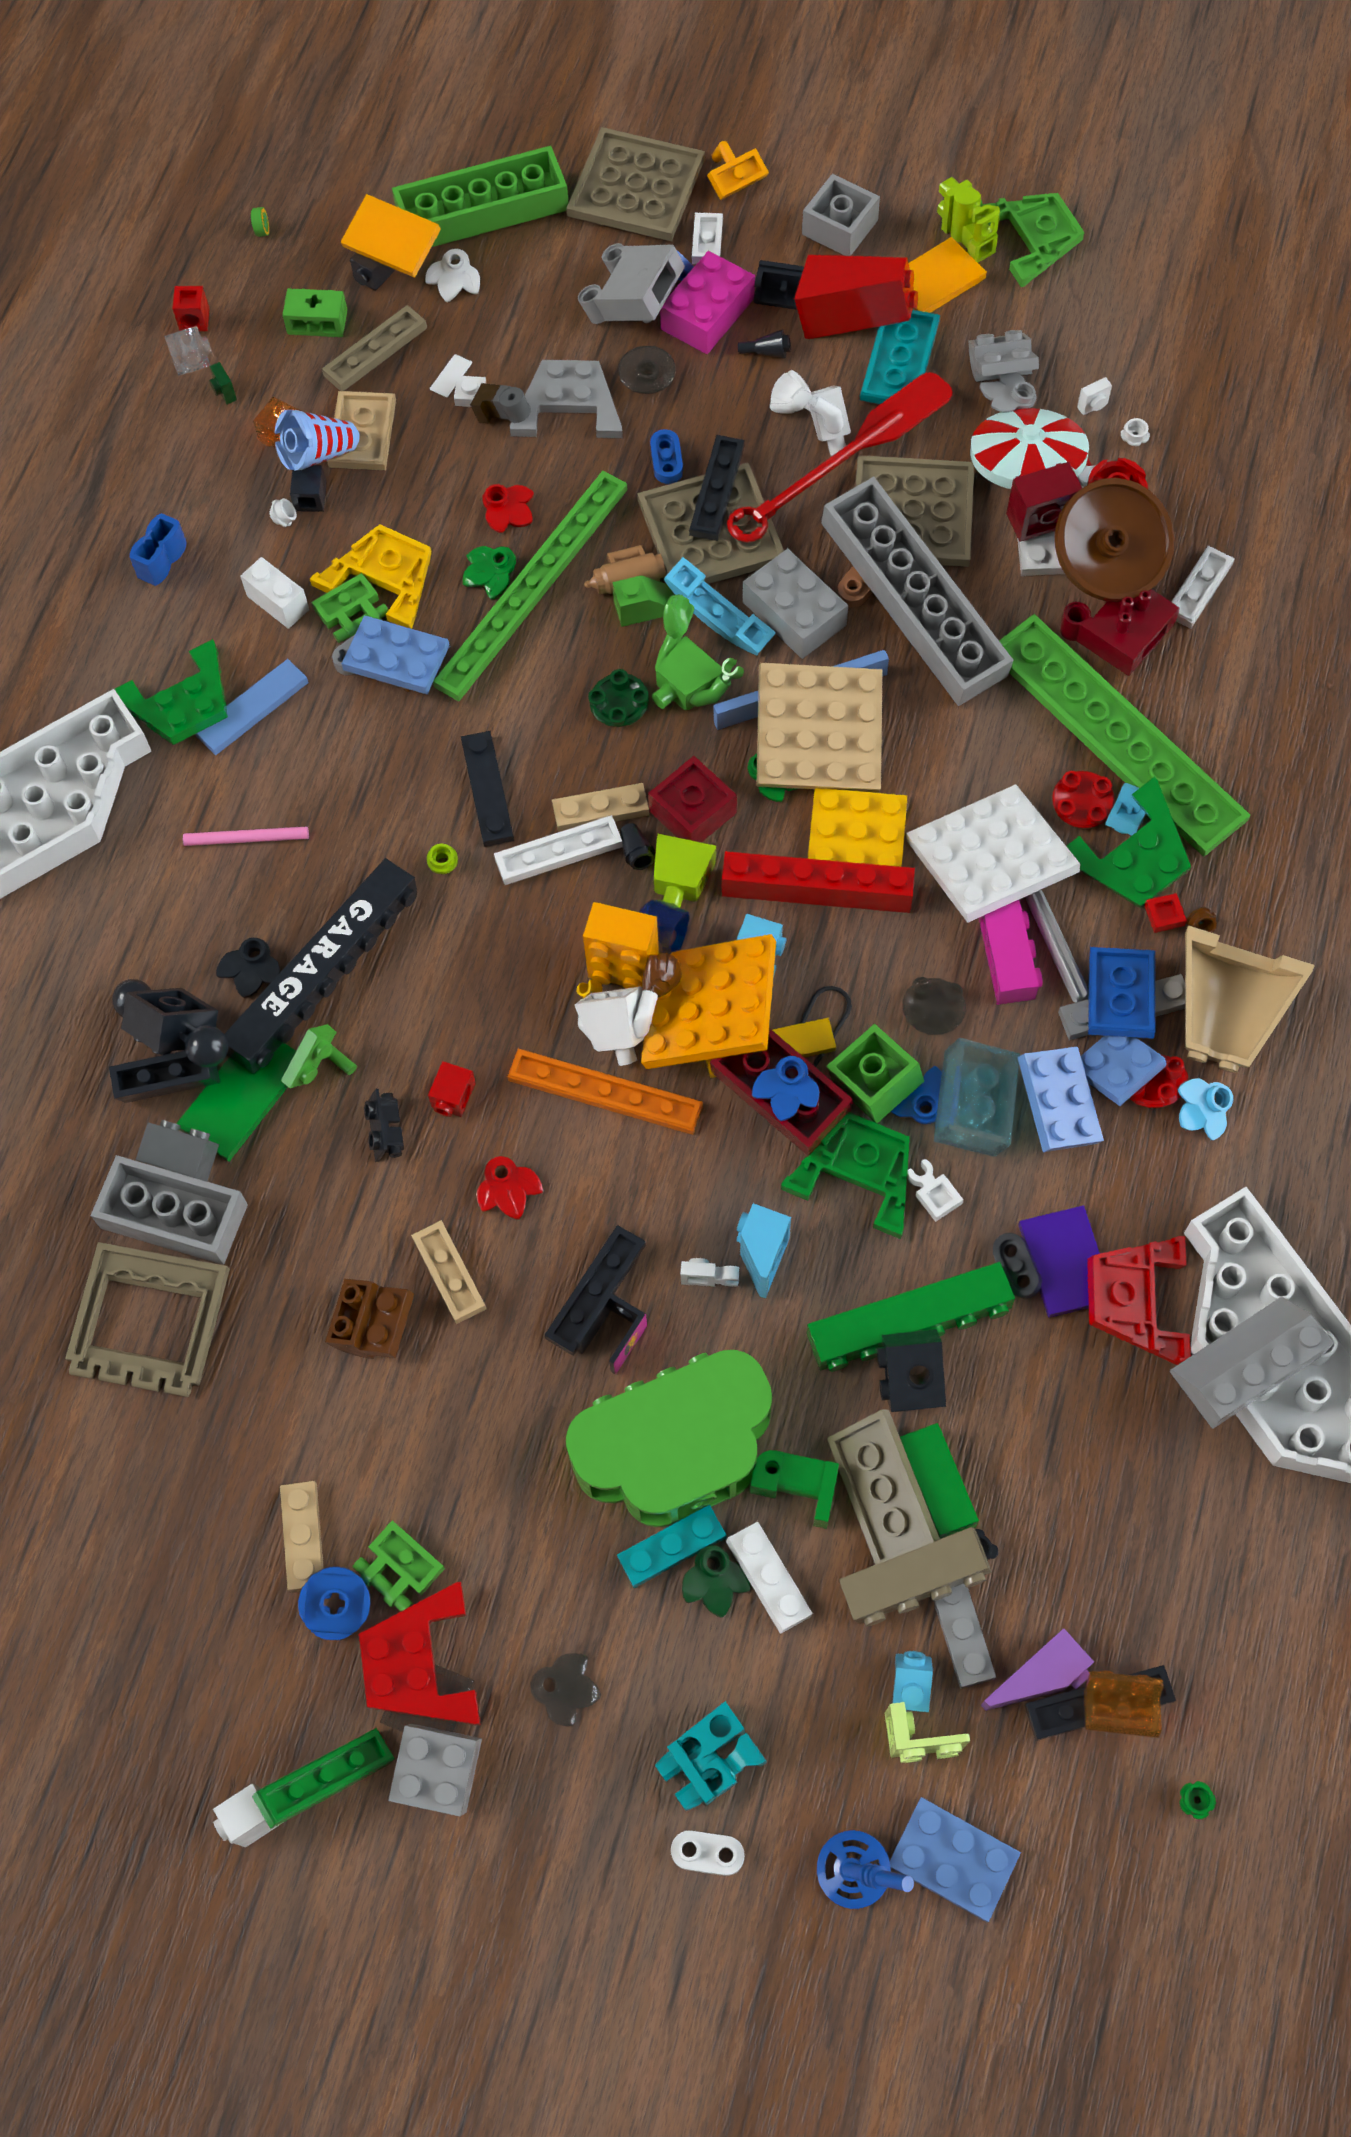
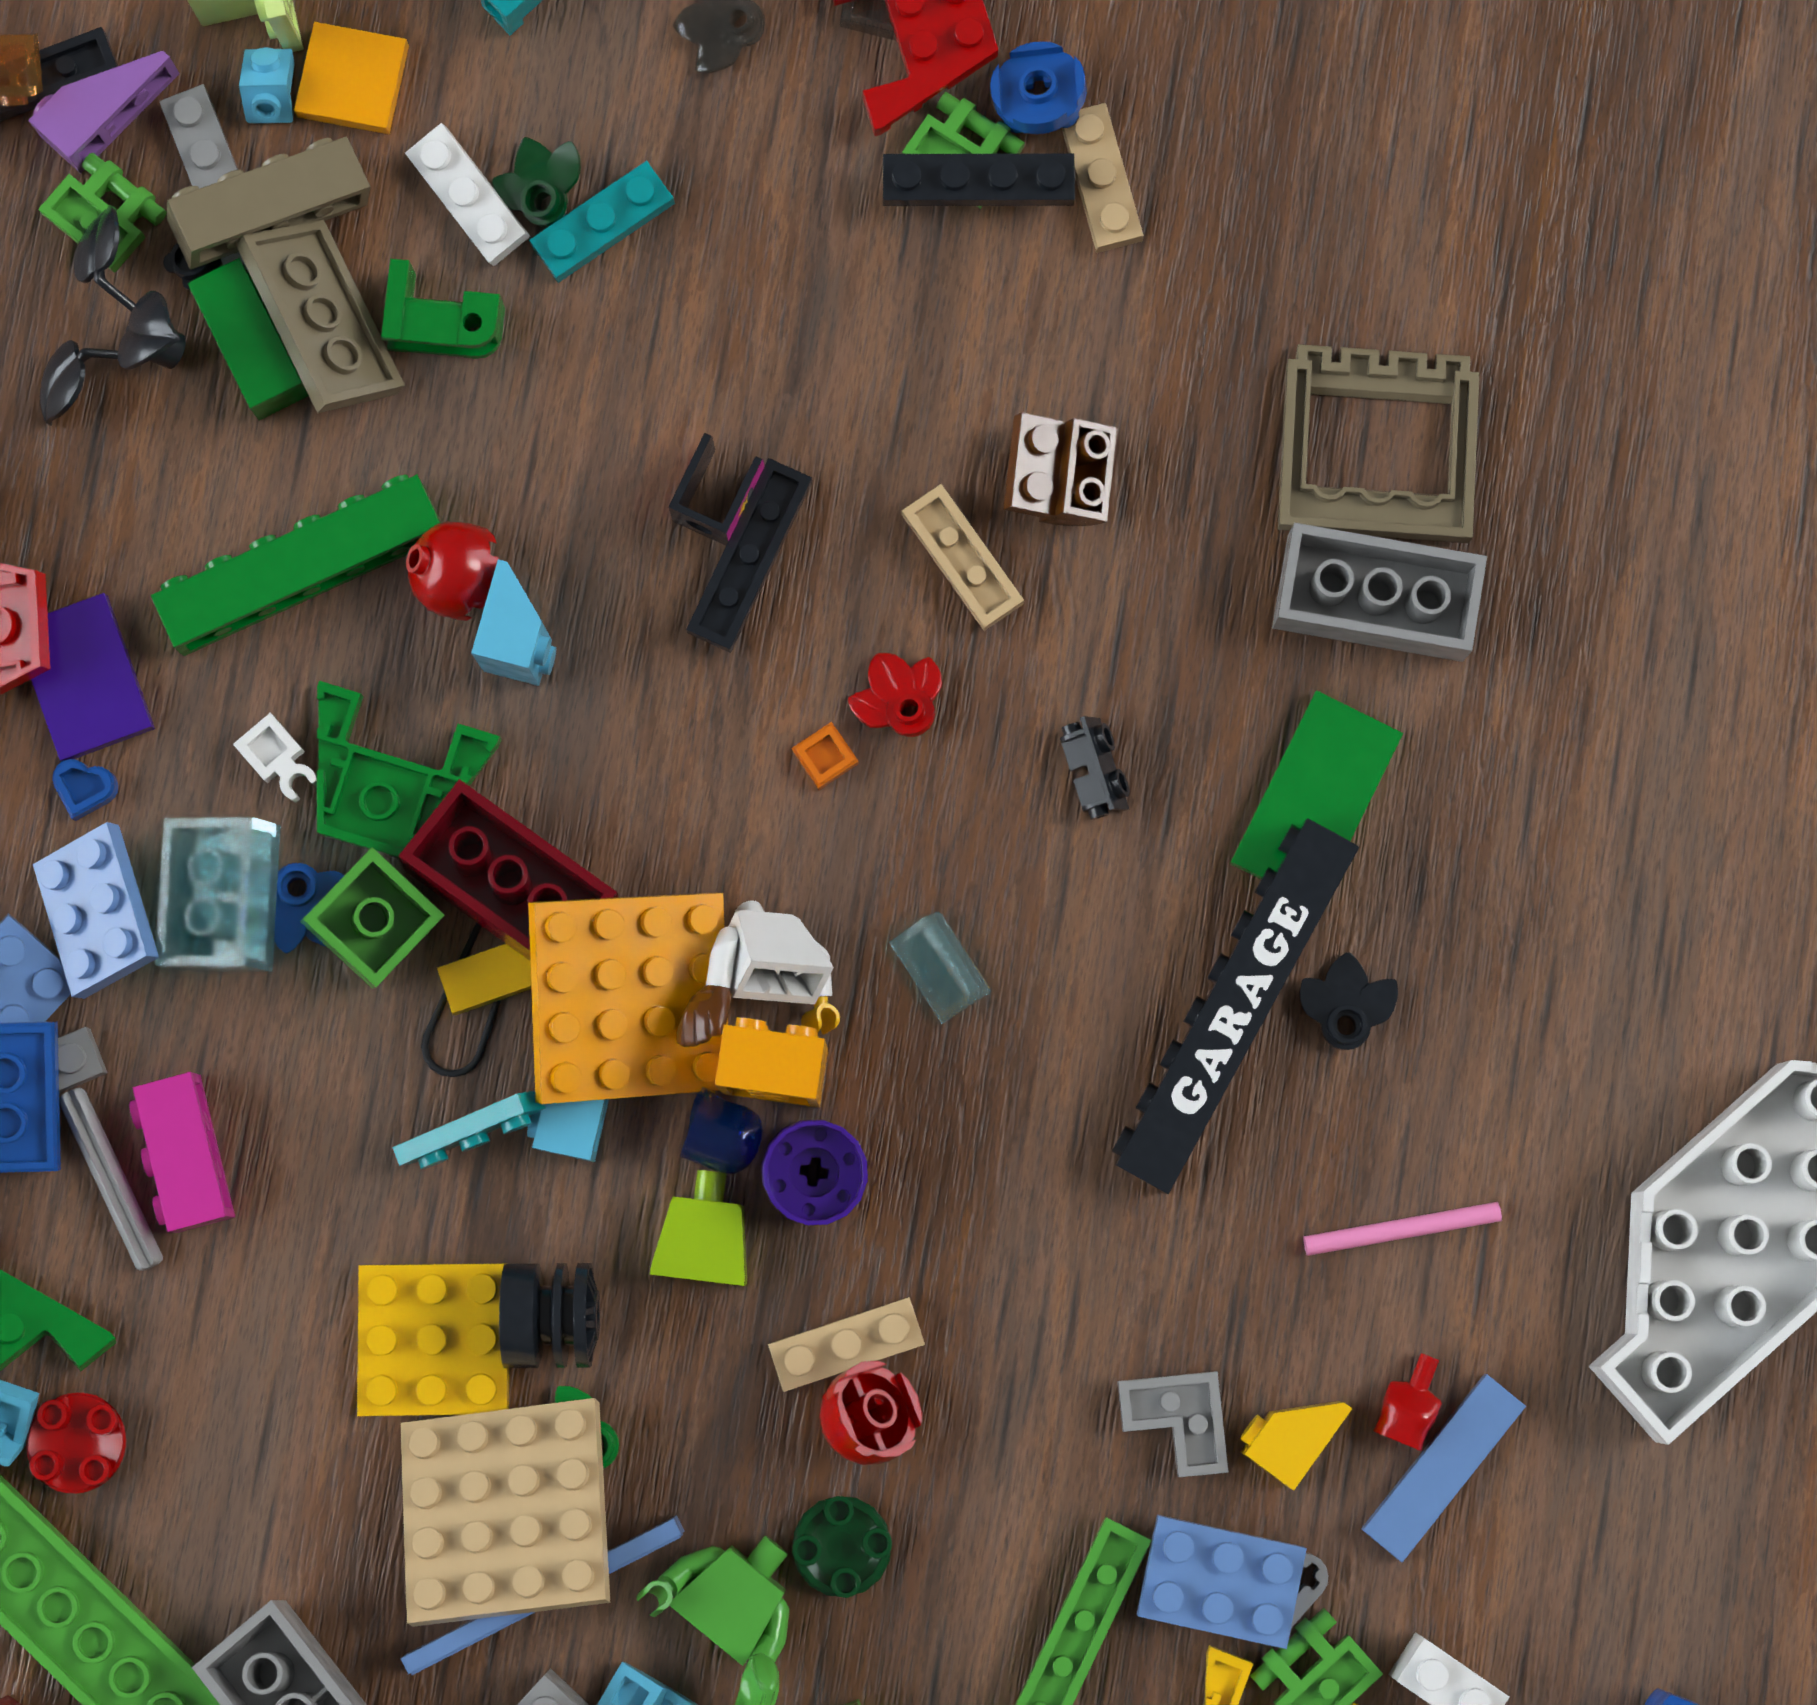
camera: 170 degrees right, 15 degrees up
black brick [109,1050,220,1103] -> none
black brick [112,979,228,1068] -> none
green wing [114,639,228,745] -> none
dark grey brick [136,1120,219,1182] -> none
bright green plate [281,1024,357,1088] -> none
lime plate [427,843,458,874] -> none
red brick [428,1061,476,1117] -> none
black plate [460,731,514,847] -> none
white plate [494,815,623,885] -> none
orange tile [507,1048,703,1135] -> none
bright green brick [566,1350,772,1527] -> none
black cone [620,823,655,870] -> none
dark red container [648,756,737,843] -> none
white plate [681,1258,739,1287] -> none
red brick [722,851,915,913] -> none
blue plate [752,1056,819,1121] -> none
black brick [877,1329,946,1412] -> none
clear smoke dish [902,977,966,1035] -> none
white plate [906,784,1080,923] -> none
black plate [993,1233,1042,1299] -> none
none -> bright green plate [38,153,167,273]
none -> black plant [40,205,186,426]
none -> blue tile [52,759,119,821]
none -> light orange tile [294,22,409,135]
none -> plate [392,1091,546,1169]
none -> red cylinder [406,521,499,621]
none -> black wheel [499,1263,600,1368]
none -> dark purple wheel [762,1120,868,1225]
none -> orange tile [791,722,859,790]
none -> red cylinder [819,1360,922,1465]
none -> black plate [883,153,1075,206]
none -> clear light blue slope [889,911,991,1024]
none -> light grey plate [1117,1371,1229,1477]
none -> yellow slope [1240,1401,1352,1490]
none -> red piece [1373,1353,1442,1451]

